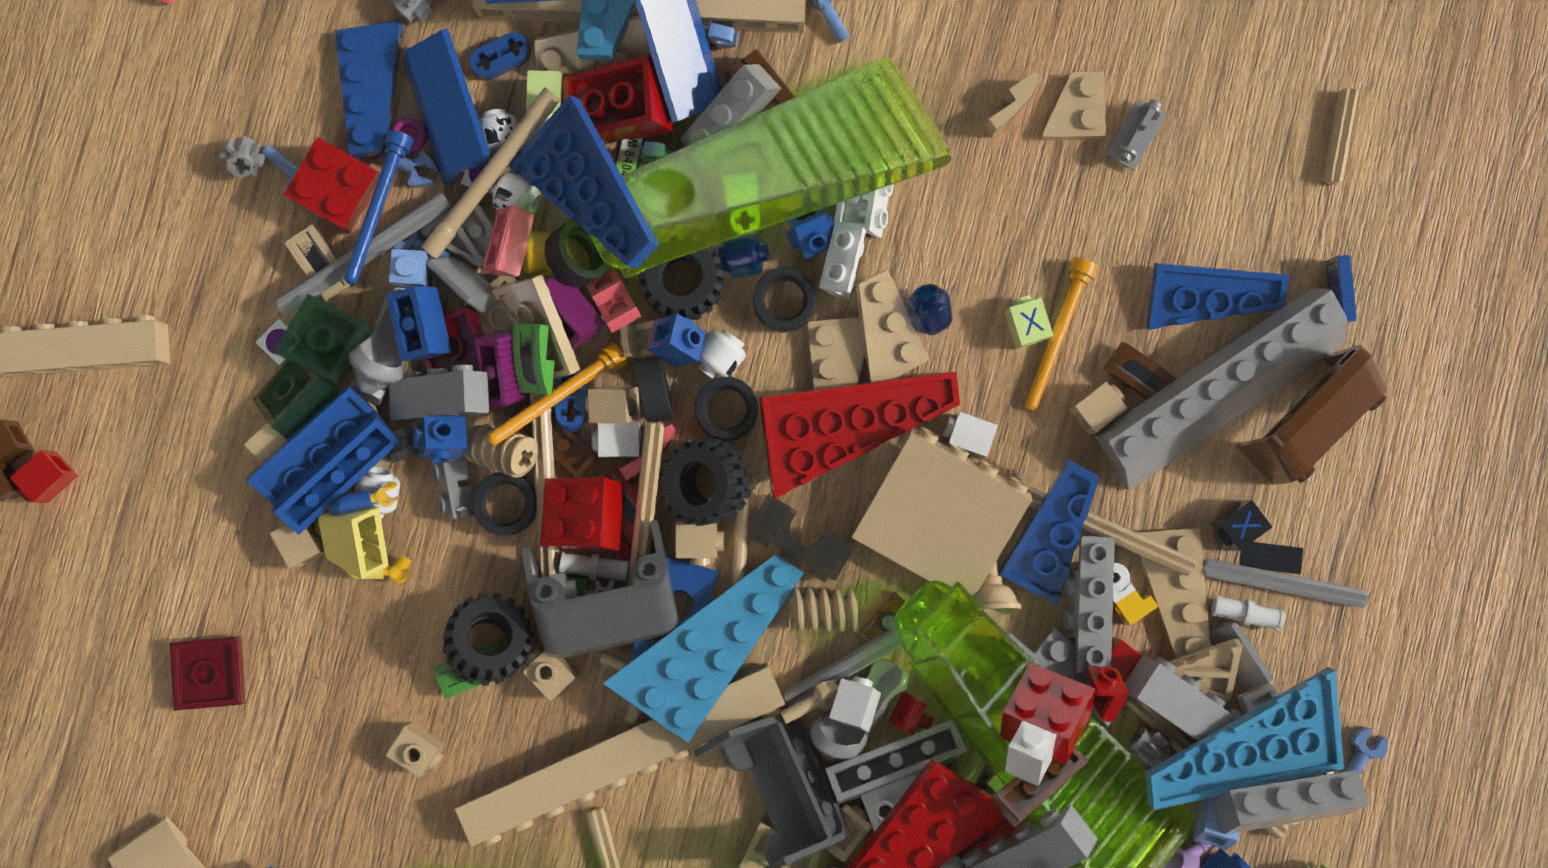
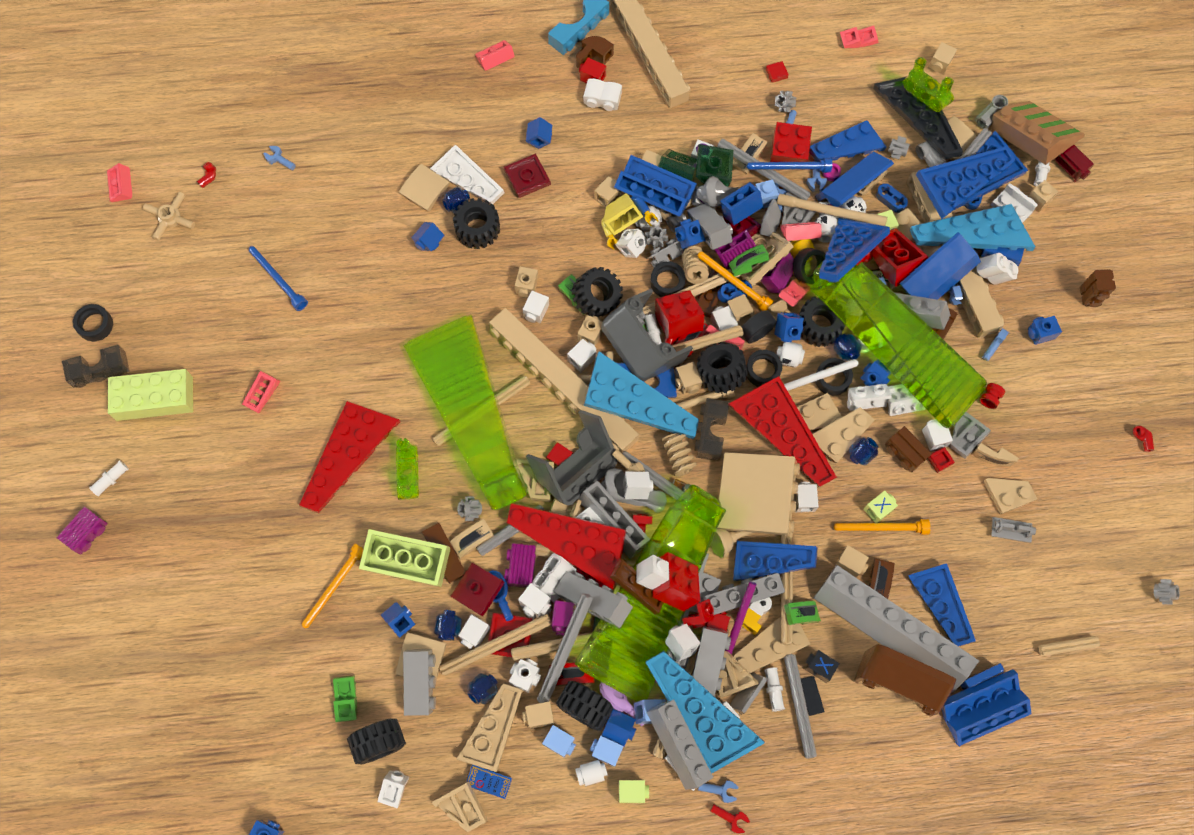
camera: 75 degrees right, 15 degrees down
none -> white wing [430,145,505,204]
none -> clear blue head [442,187,470,213]
none -> black tyre [453,198,500,249]
none -> white brick [523,291,549,323]
none -> blue brick [526,117,553,149]
none -> red tile [546,442,573,467]
none -> white brick [567,339,597,373]
none -> white brick [583,79,622,111]
none -> white brick [616,229,647,258]
none -> light grey gear [645,225,668,249]
none -> white brick [665,624,700,662]
none -> red bar [710,804,750,834]
none -> magenta bar [725,581,757,655]
none -> red tile [766,61,789,83]
none -> white piece [784,359,858,391]
none -> bright green slope [784,601,821,625]
none -> reddish brown brick [885,426,932,472]
none -> white brick [922,419,953,451]
none -> red tile [928,447,955,473]
none -> blue slope [942,669,1032,746]
none -> light grey wing [950,408,991,459]
none -> red wheel [979,383,1005,409]

